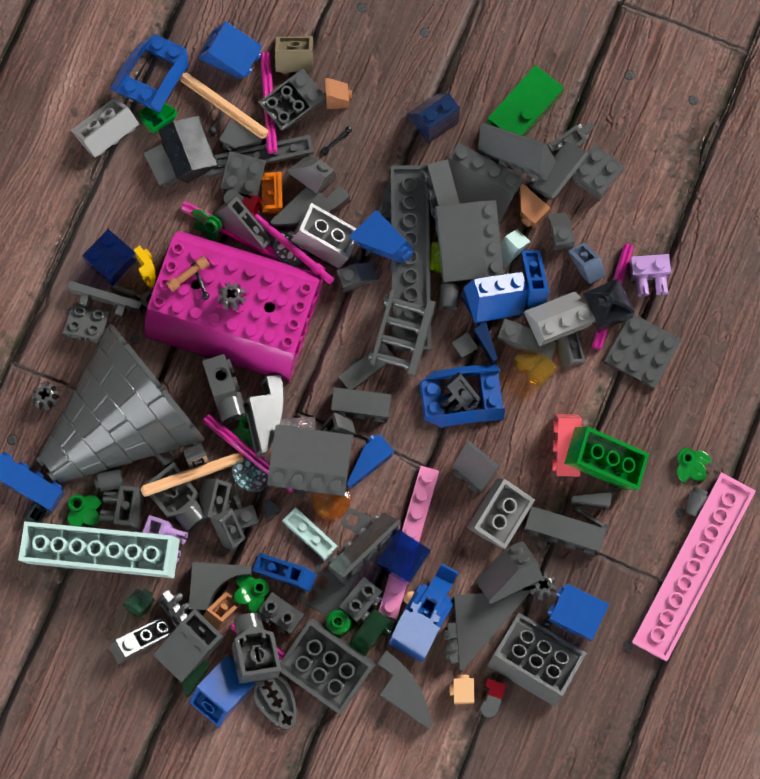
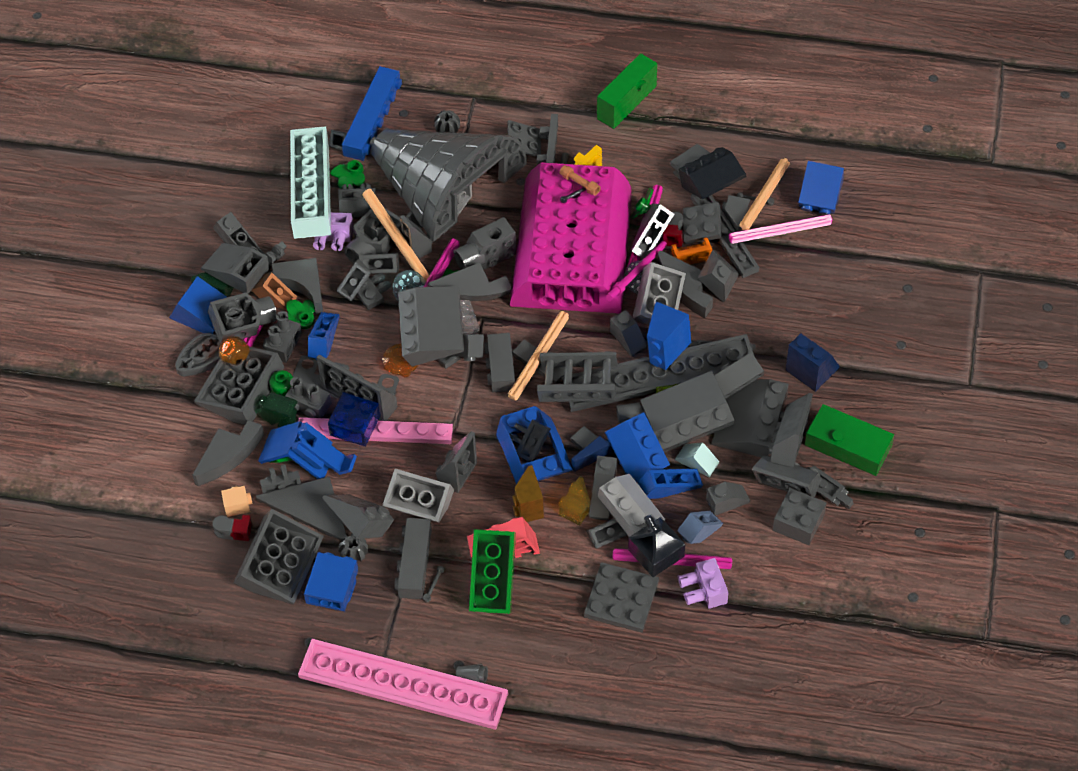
camera: 80 degrees right, 20 degrees down
light grey slope [71,97,139,157] -> none
clear blue brick [82,229,137,286] -> none
dark grey brick [94,469,124,492] -> none
blue wedge [110,34,189,113] -> none
clear green slope [122,588,156,620] -> none
green slope [136,103,178,133] -> none
dark grey piece [217,282,246,311] -> none
dark grey slope [259,68,326,131] -> none
black slope [265,499,281,522] -> none
dark tan slope [275,36,313,74] -> none
light aqua tile [282,507,338,561] -> none
black hinge [321,126,352,155] -> none
nougat slope [325,78,352,109] -> none
blue slope [347,434,394,490] -> none
nougat slope [519,183,550,229] -> none
dark grey slope [570,492,612,510] -> none
green plate [676,448,712,482] -> none
none -> clear orange hair [219,336,250,364]
none -> light nougat axle [508,311,569,401]
none -> pearl gold slope [512,465,544,522]
none -> green brick [597,53,657,129]

